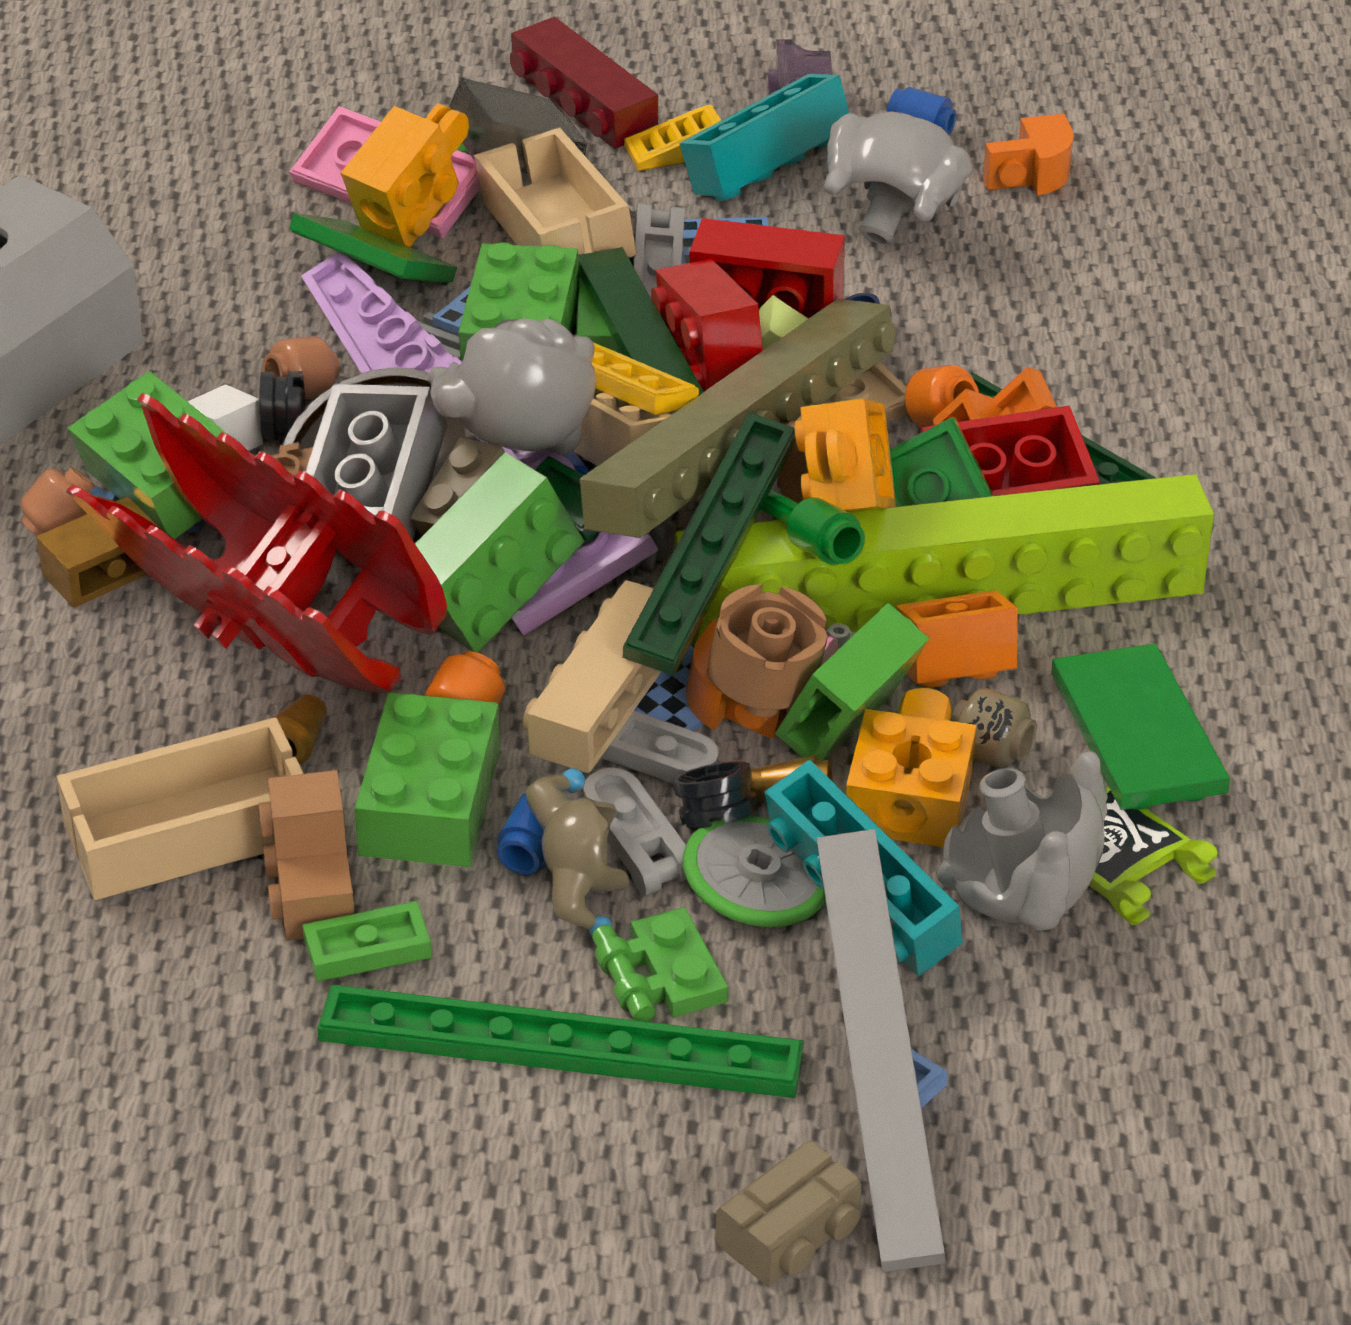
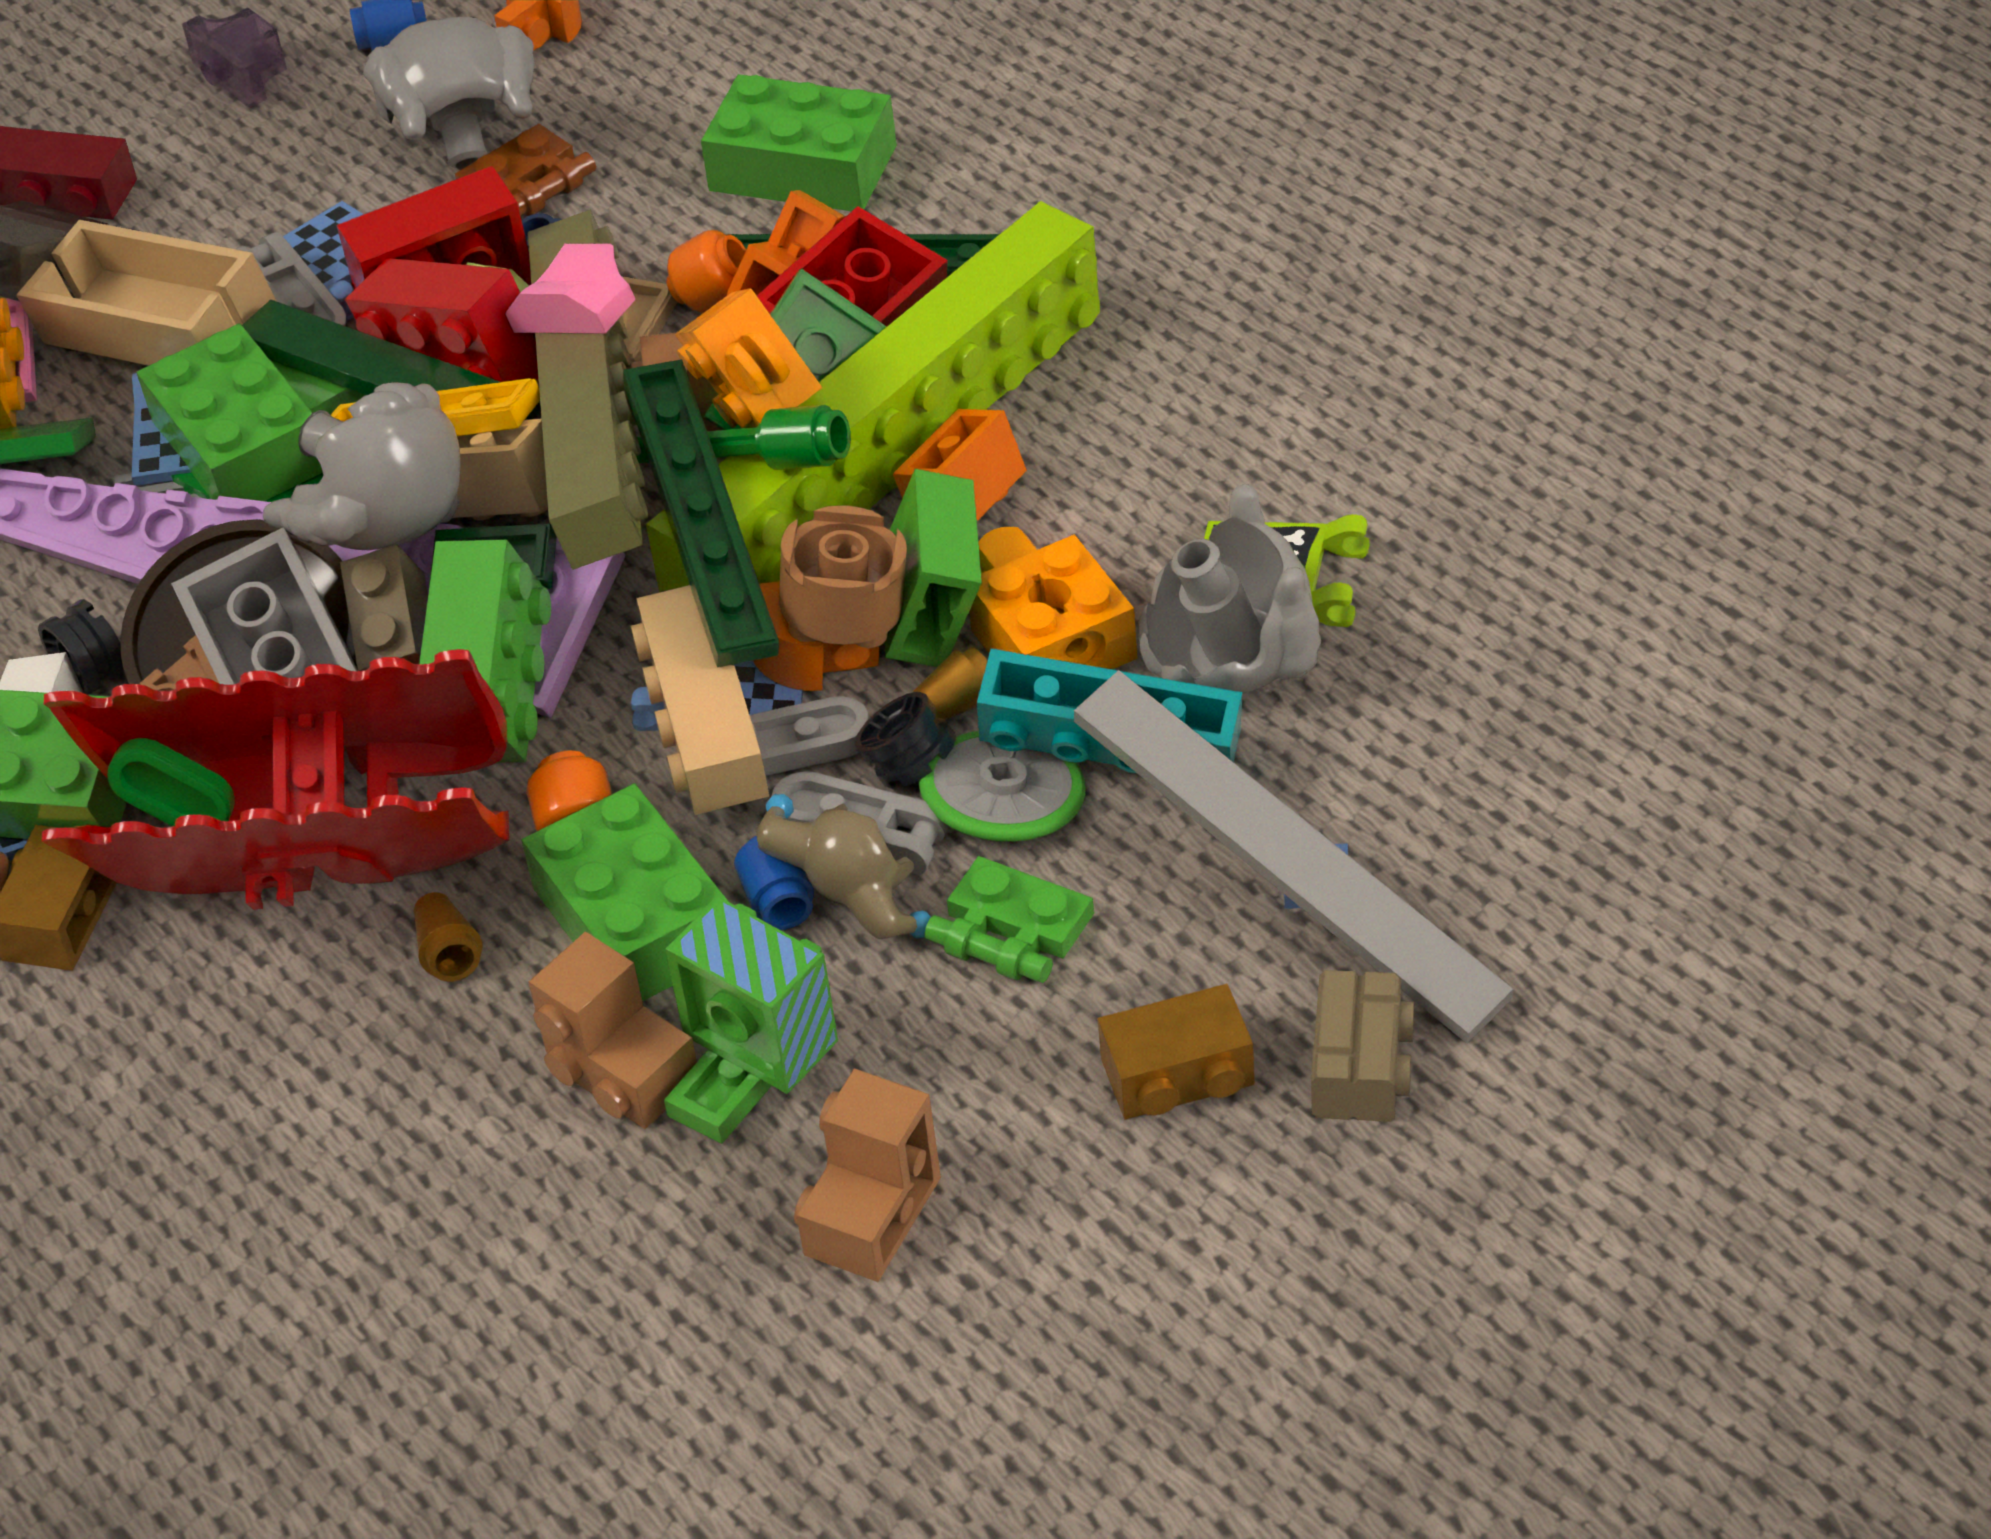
camera: 35 degrees left, 5 degrees up
tan piece [56,717,303,901] -> none
nougat head [262,336,340,401] -> none
green tile [317,984,804,1098] -> none
yellow slope [624,105,721,171] -> none
teal brick [680,73,849,201] -> none
dark tan head [950,688,1037,768] -> none
green tile [1051,643,1230,810] -> none
none -> green tile [107,738,235,827]
none -> dark orange plate [455,123,597,216]
none -> bright pink slope [505,244,636,334]
none -> bright green container [665,896,838,1094]
none -> bright green brick [701,74,897,211]
none -> medium nougat brick [794,1068,941,1282]
none -> pearl gold brick [1097,983,1255,1120]

